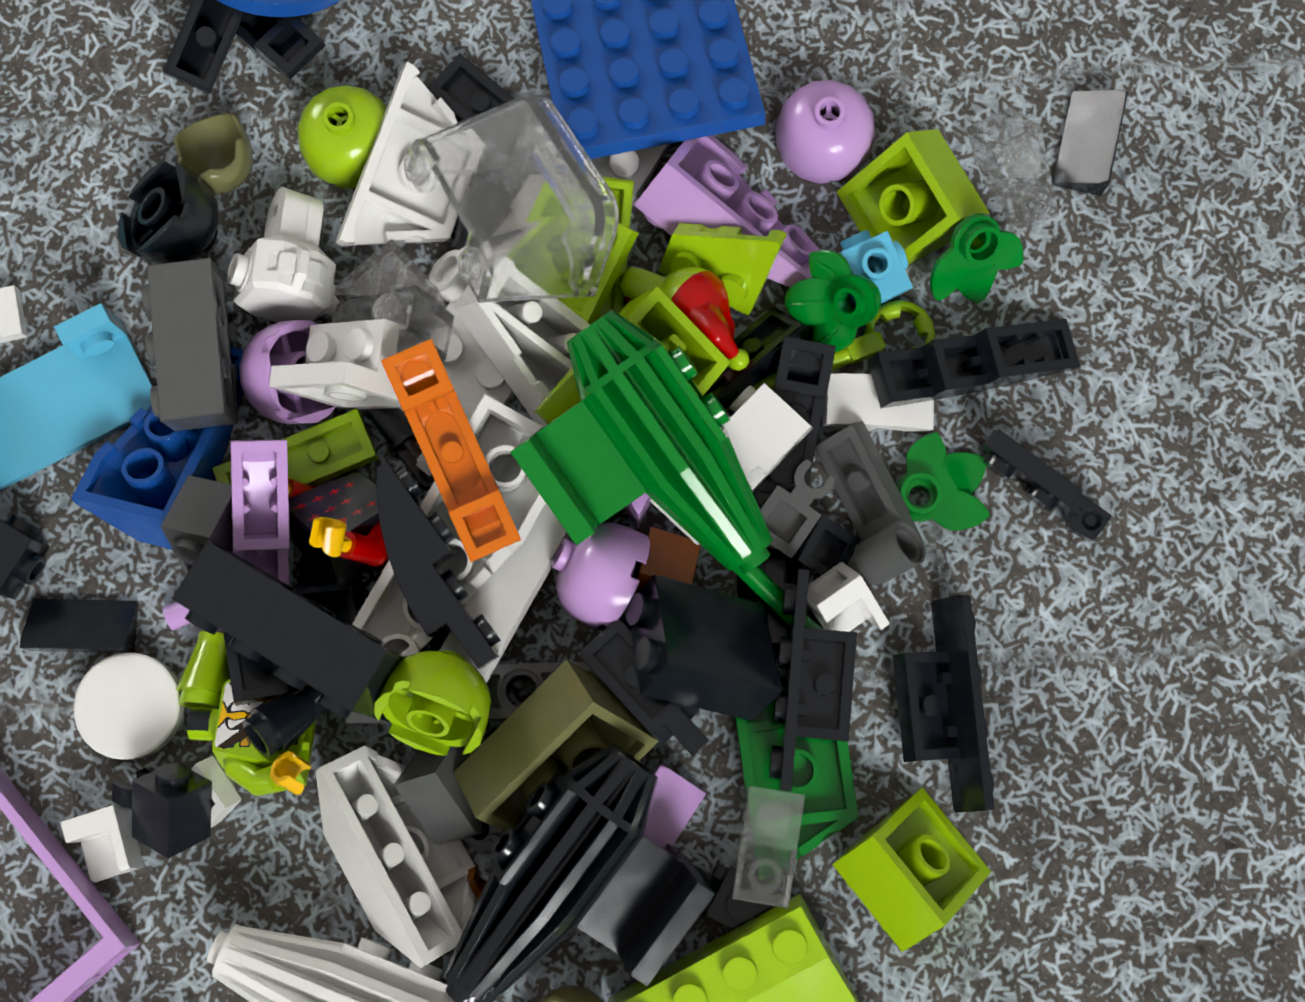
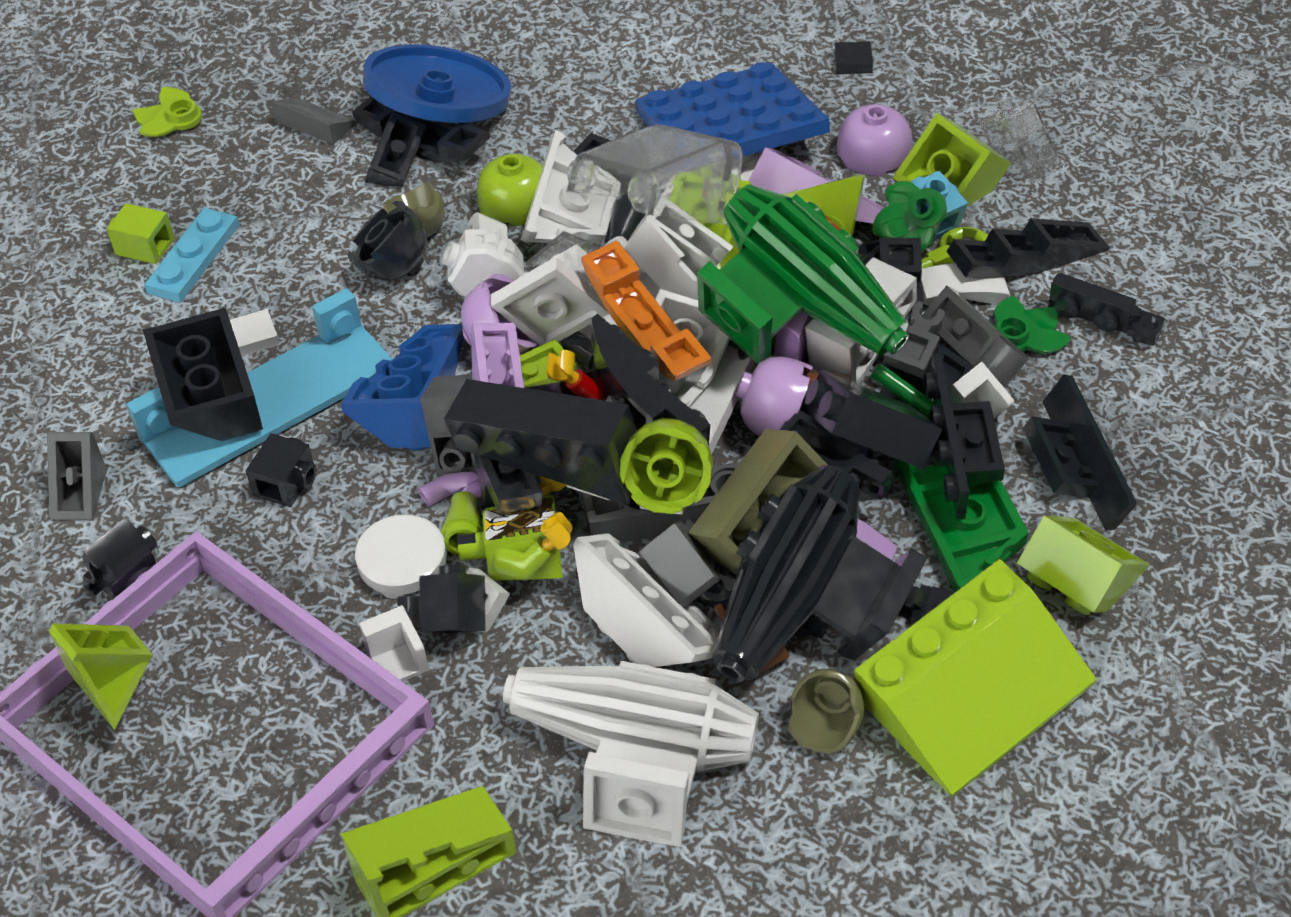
camera: 10 degrees left, 30 degrees down
black slope [20,599,139,653] -> none
dark grey wedge [142,258,238,431] -> none
black cone [243,684,328,758] -> none
clear slope [732,785,805,908] -> none
green plate [930,213,1023,304] -> none
slope [1052,90,1128,196] -> none

